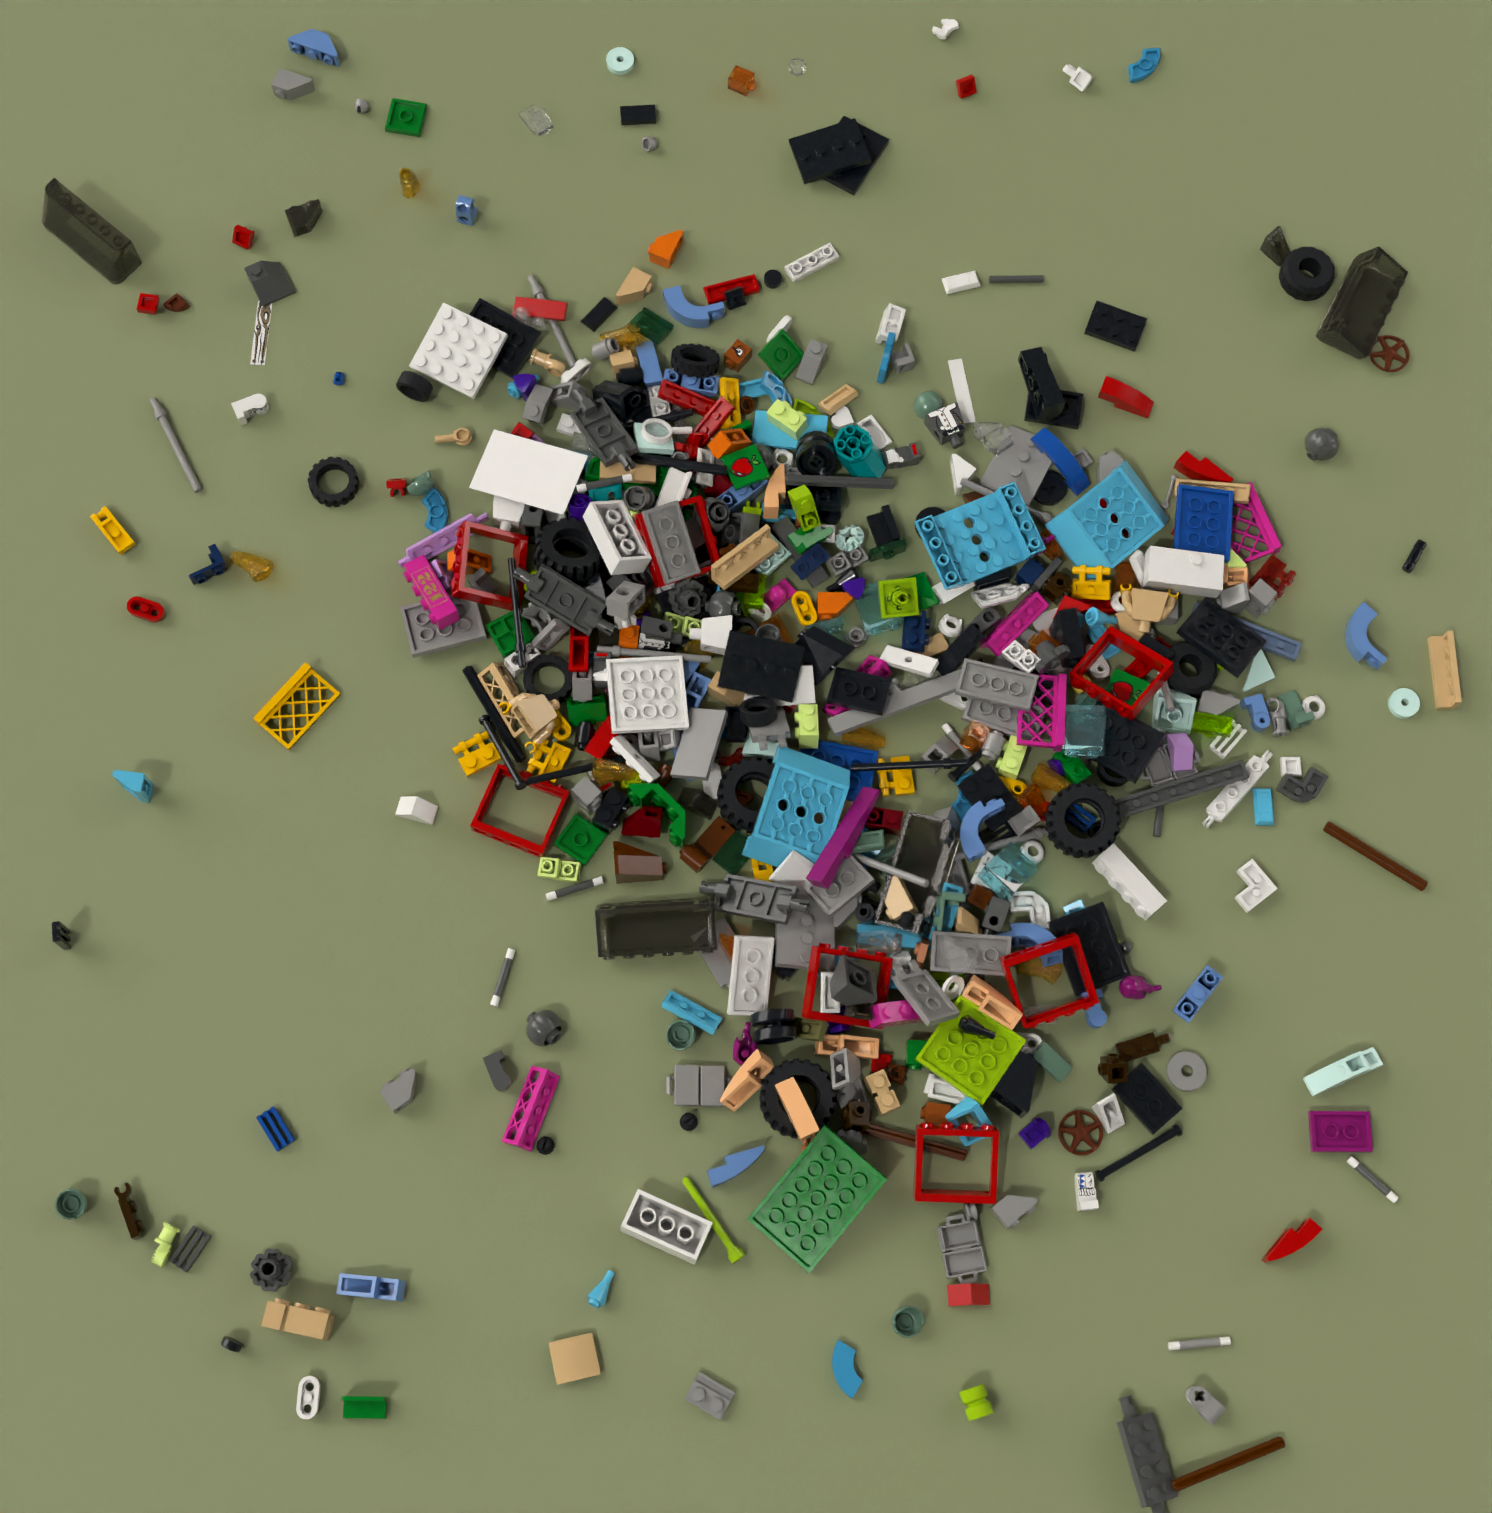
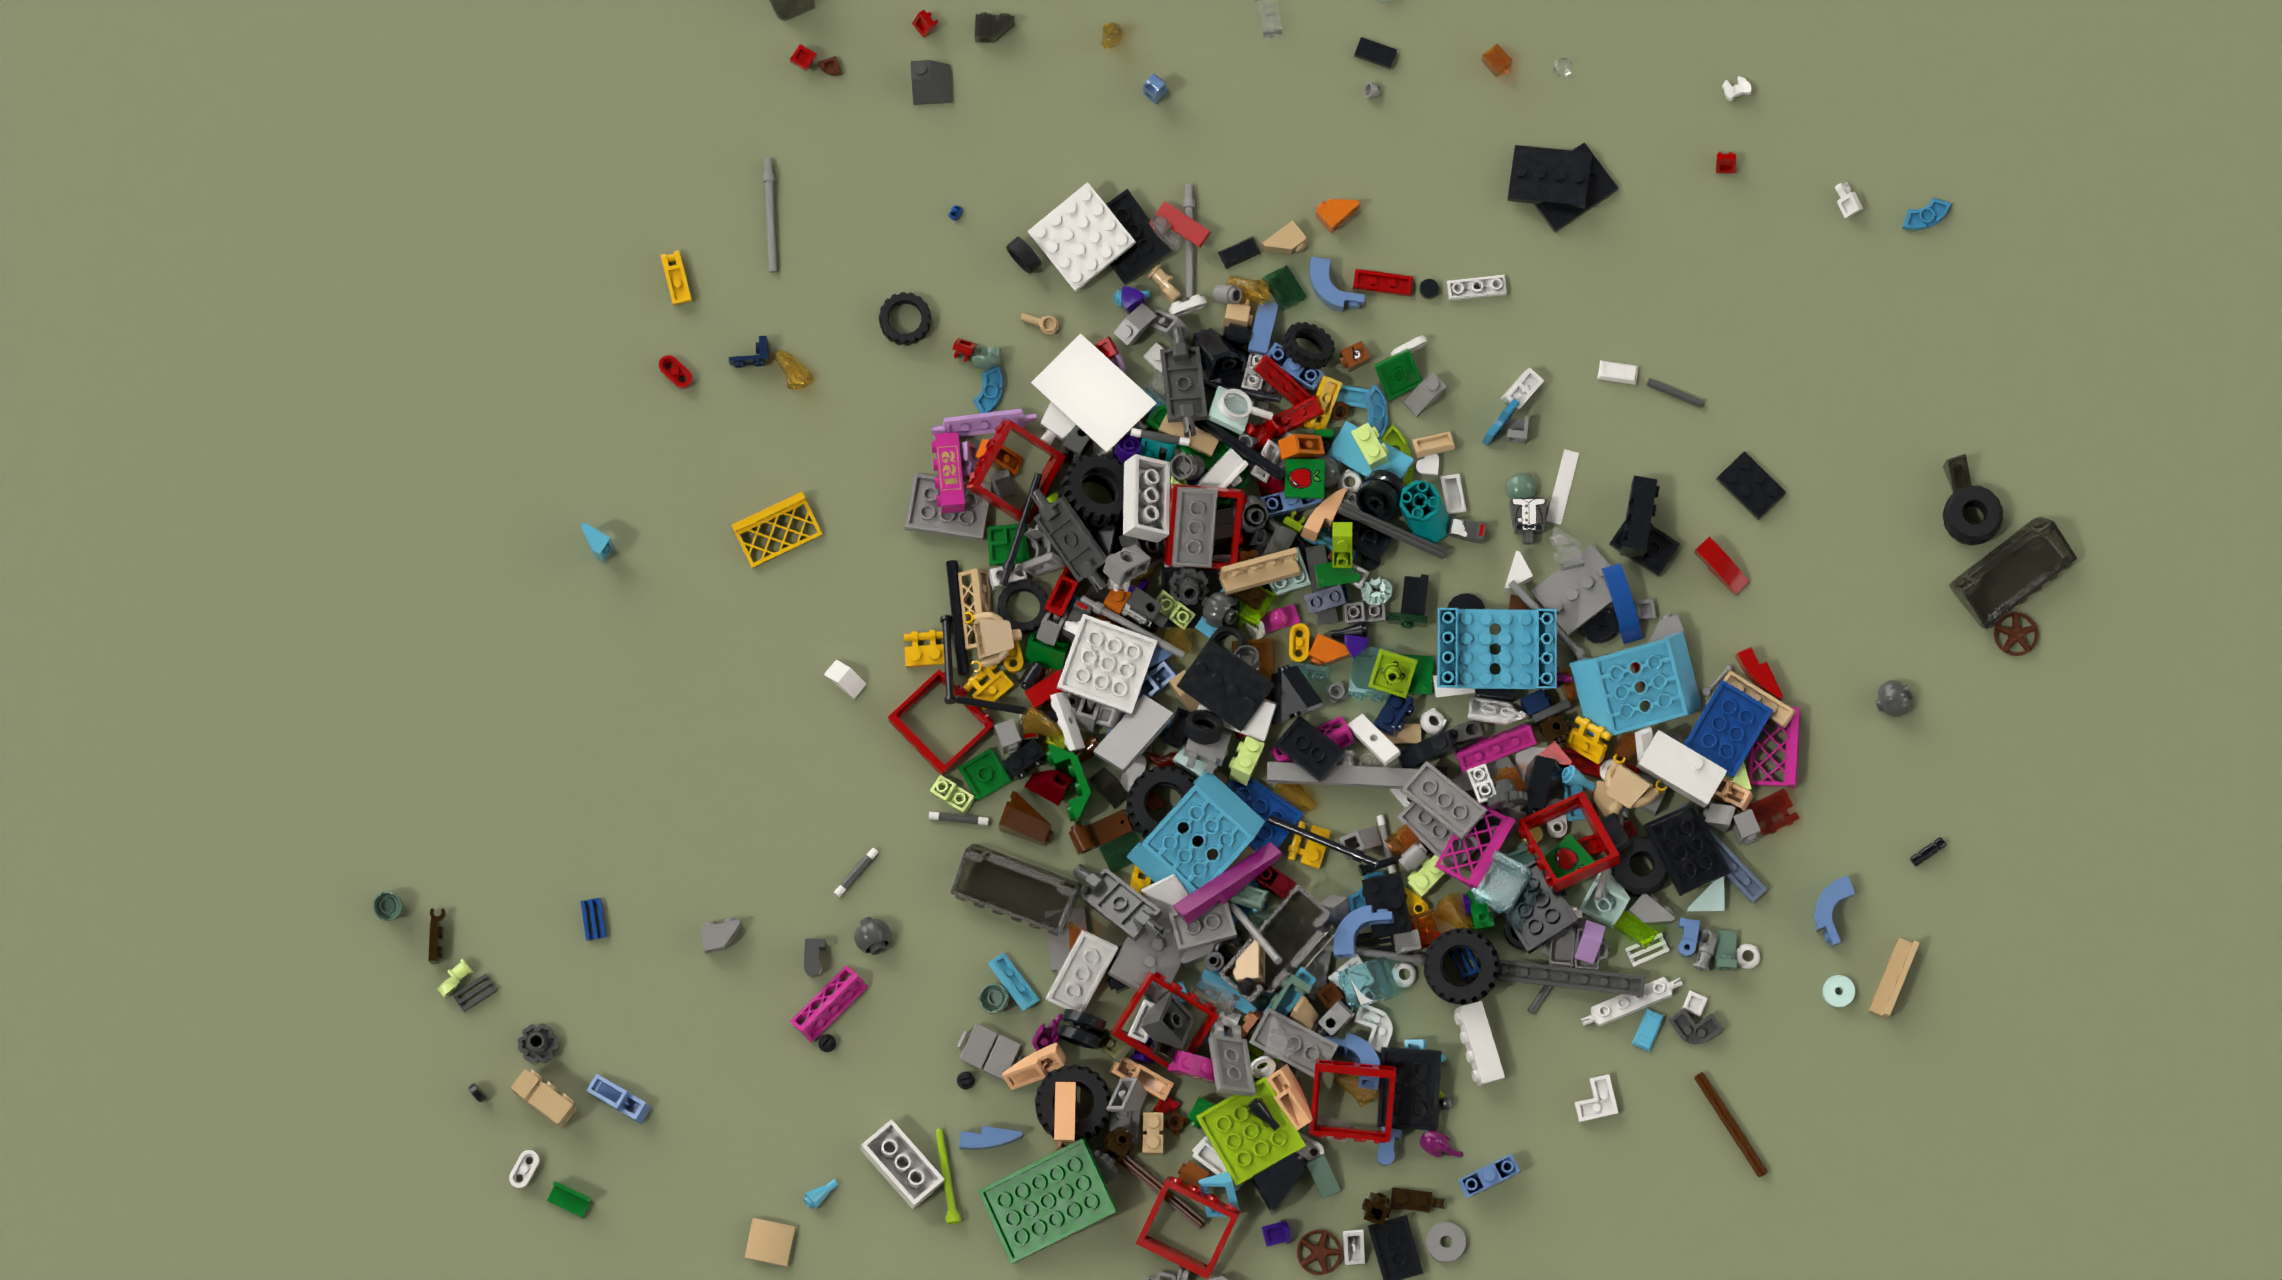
camera: 30 degrees right, 5 degrees up
black tile [51,921,71,950] -> none
white leg [231,393,269,426] -> none
sticker [250,301,272,365] -> none
white torso [689,615,733,655] -> none
black tile [723,286,746,310] -> none

